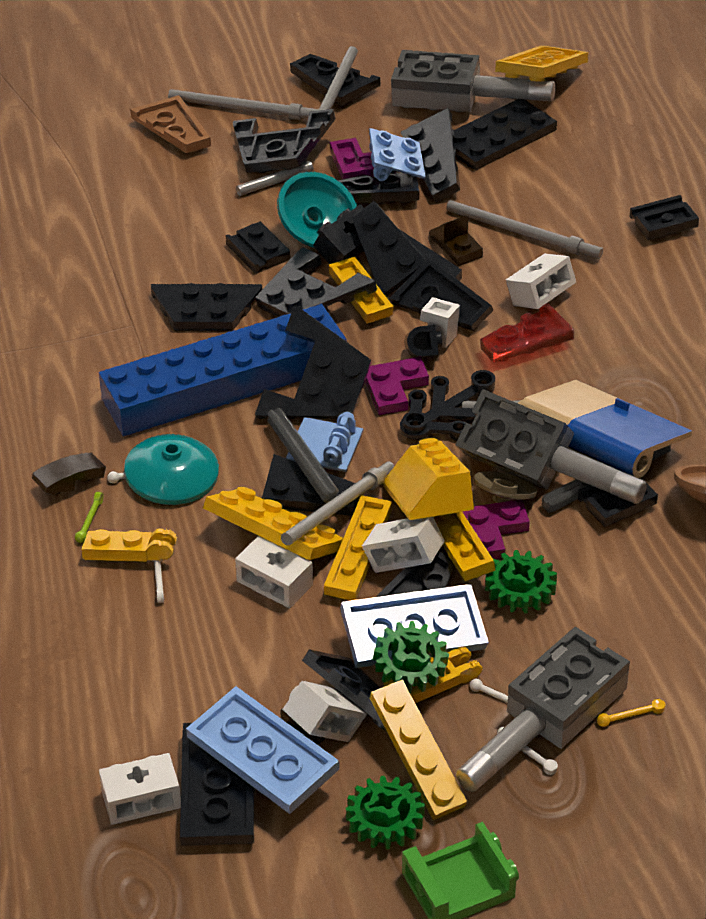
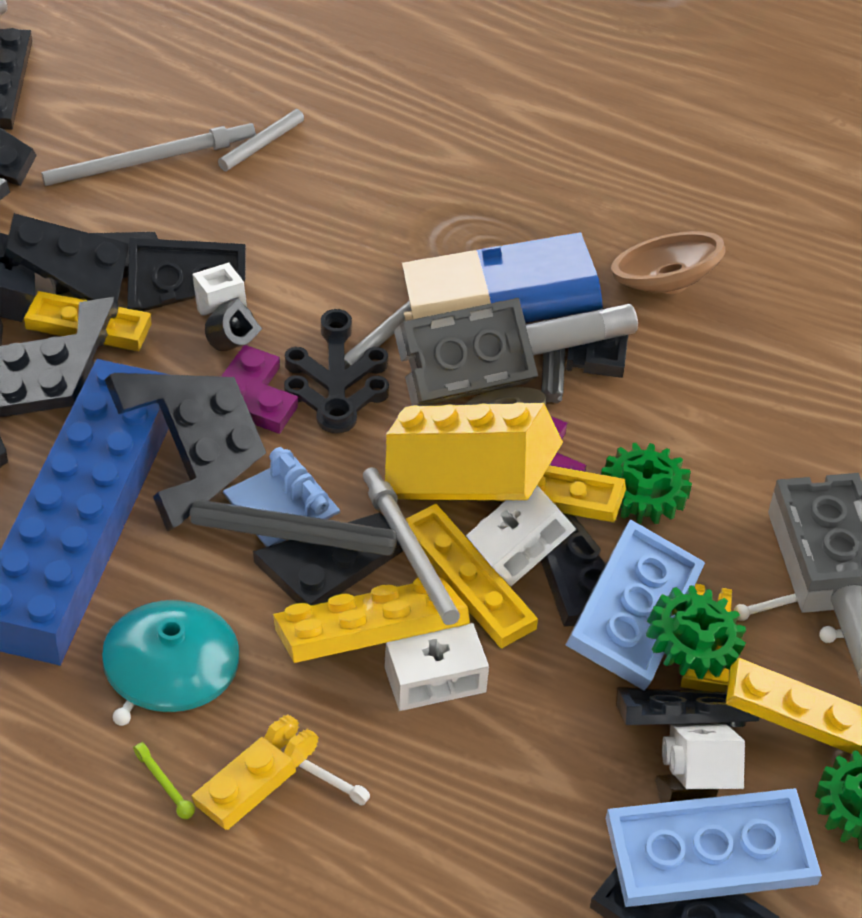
camera: 55 degrees left, 5 degrees up
dark brown slope [32,452,106,495] -> none
dark brown slope [429,215,483,266] -> none
clear red wing [480,302,574,363] -> none
white brick [506,253,576,309] -> none
black plate [629,195,699,240] -> none
none -> light grey bar [218,109,304,171]

